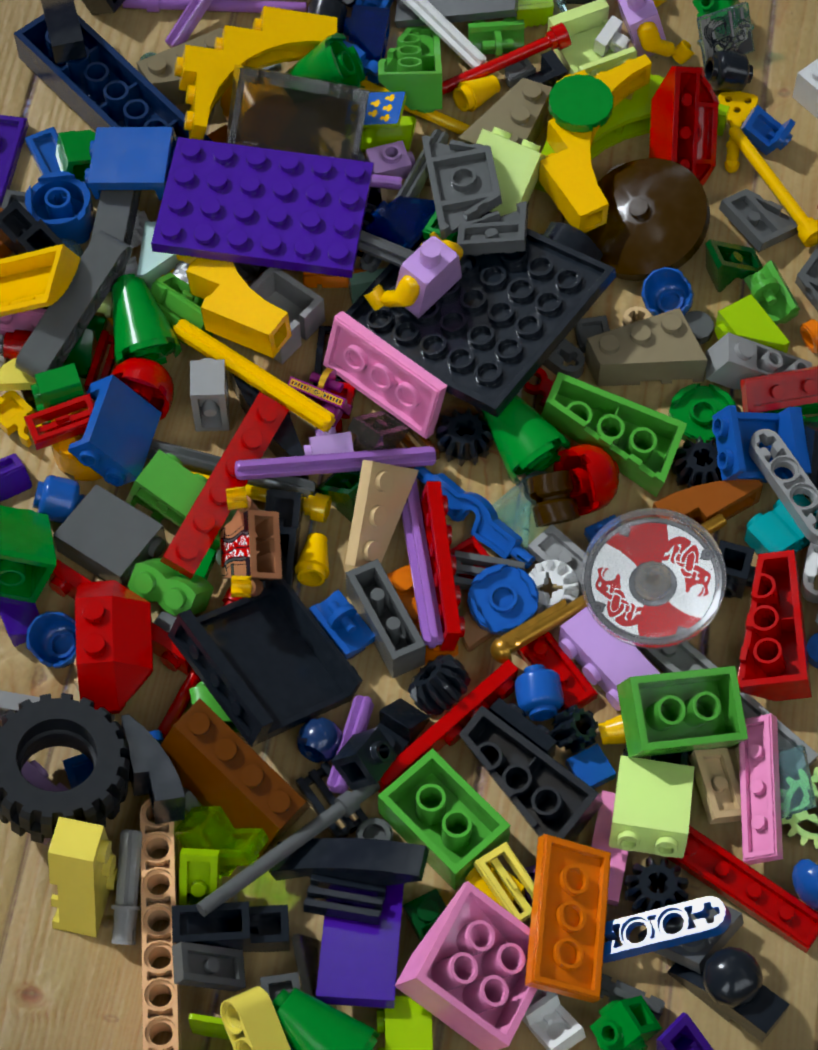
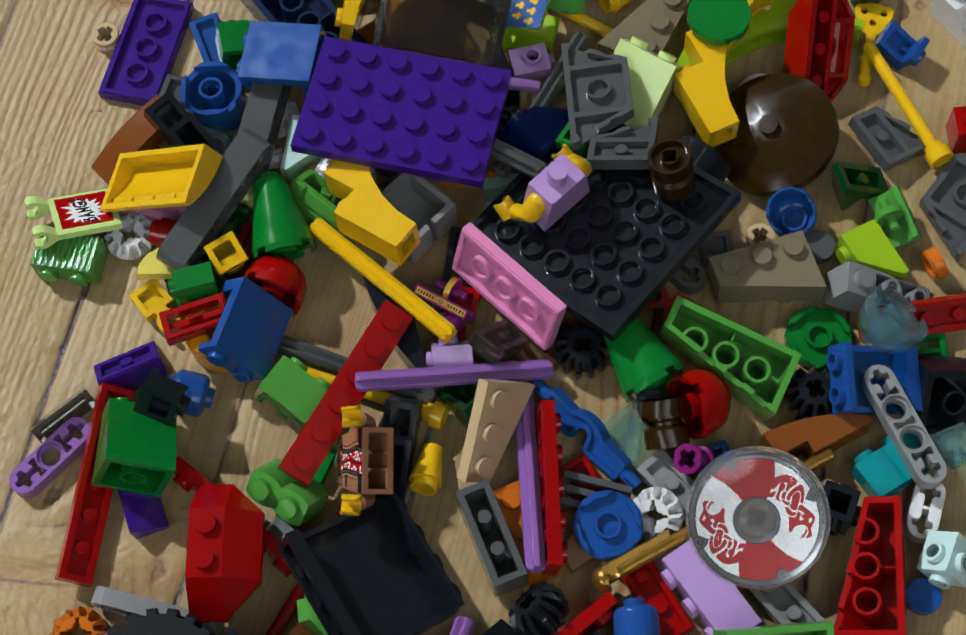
camera: 10 degrees right, 5 degrees up
blue hair [26,611,76,668] -> none
dark grey brick [53,484,166,588] -> none
light grey brick [190,358,230,432] -> none
blue hips [309,589,375,659] -> none
none -> black brick [133,367,192,427]
none -> yellow brick [203,231,250,276]
none -> dark brown wheel [648,138,696,201]
none -> magenta bush [673,443,716,476]
none -> clear light blue cylinder [858,285,929,354]

